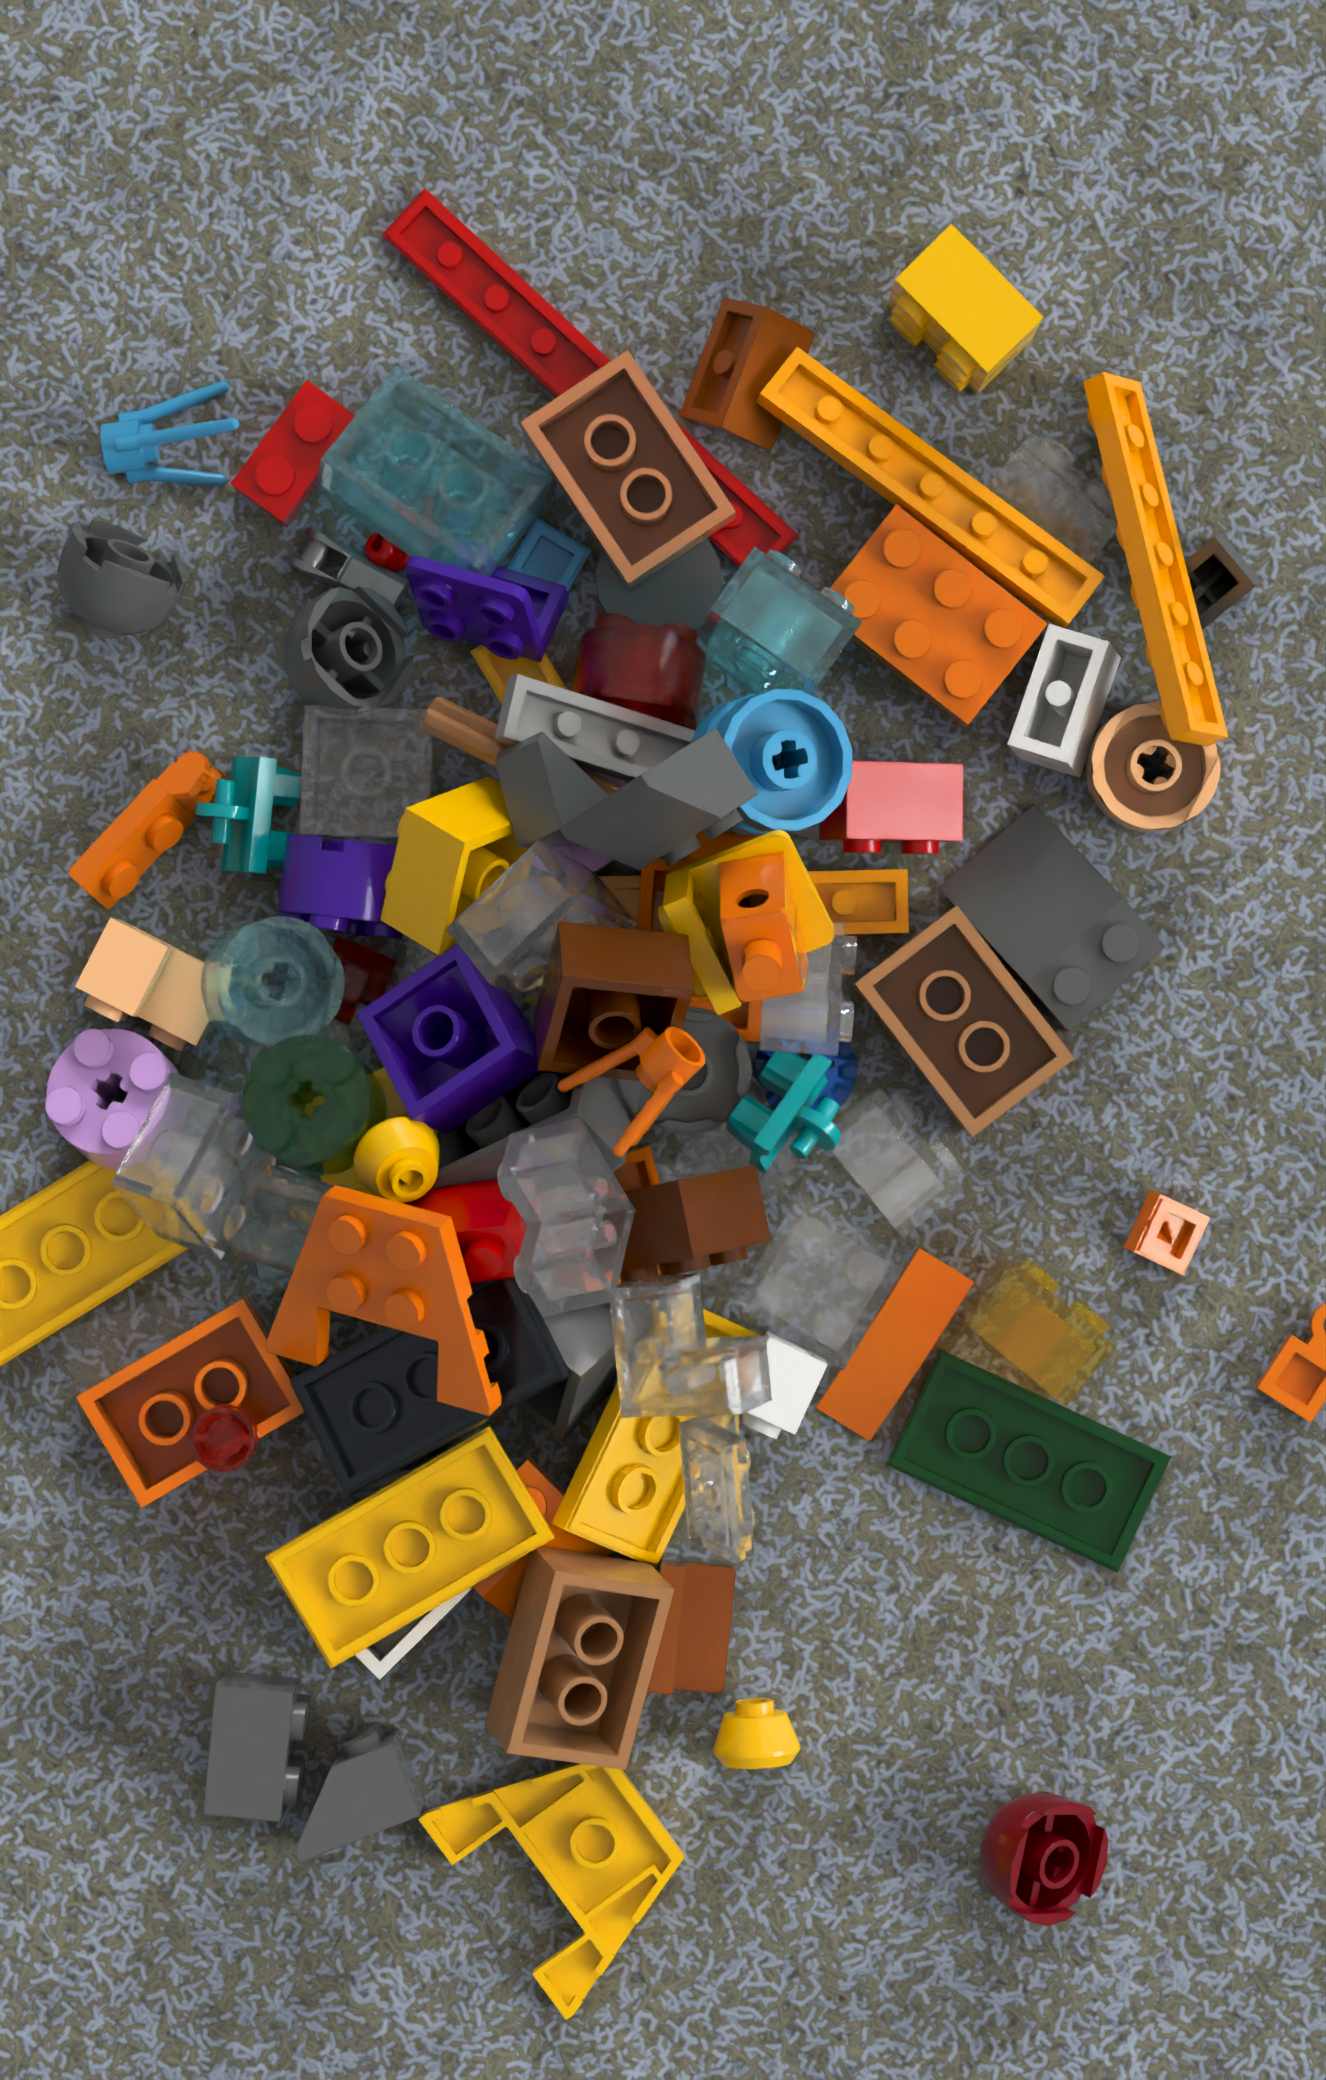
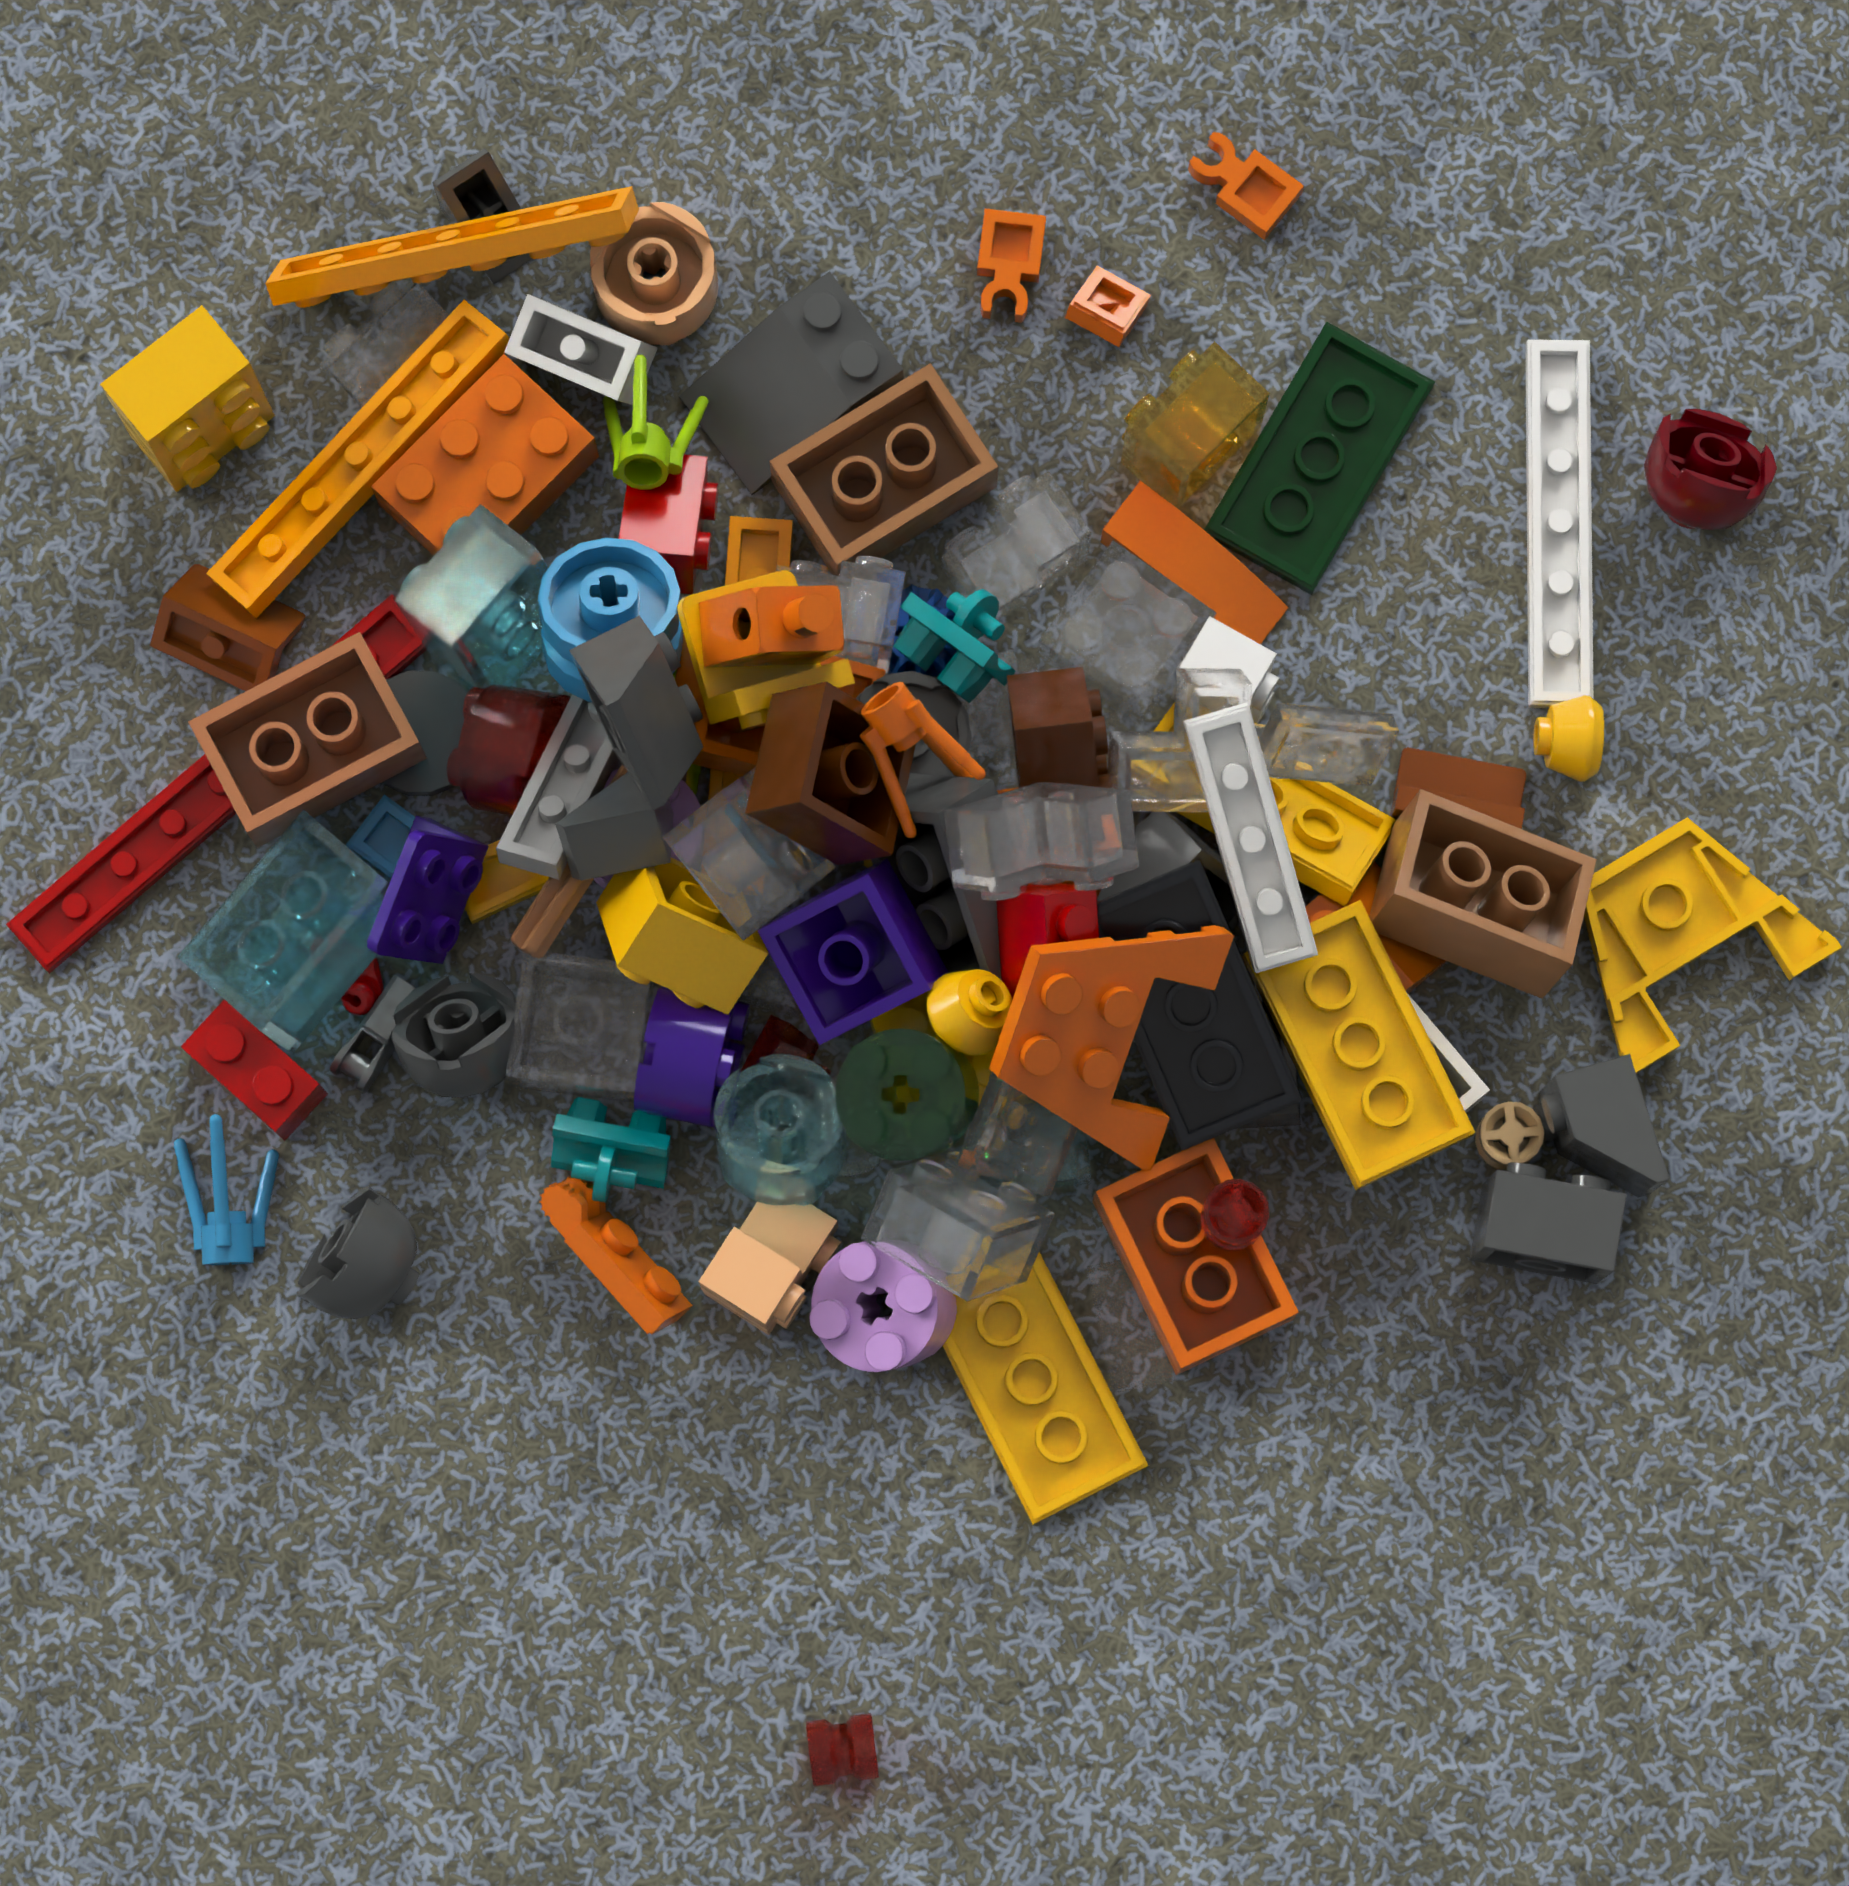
camera: 85 degrees left, 10 degrees down
none -> lime plant [603,354,709,490]
none -> orange plate [977,208,1046,323]
none -> white tile [1183,703,1318,973]
none -> tan wheel [1475,1101,1544,1171]
none -> white tile [1526,340,1594,708]

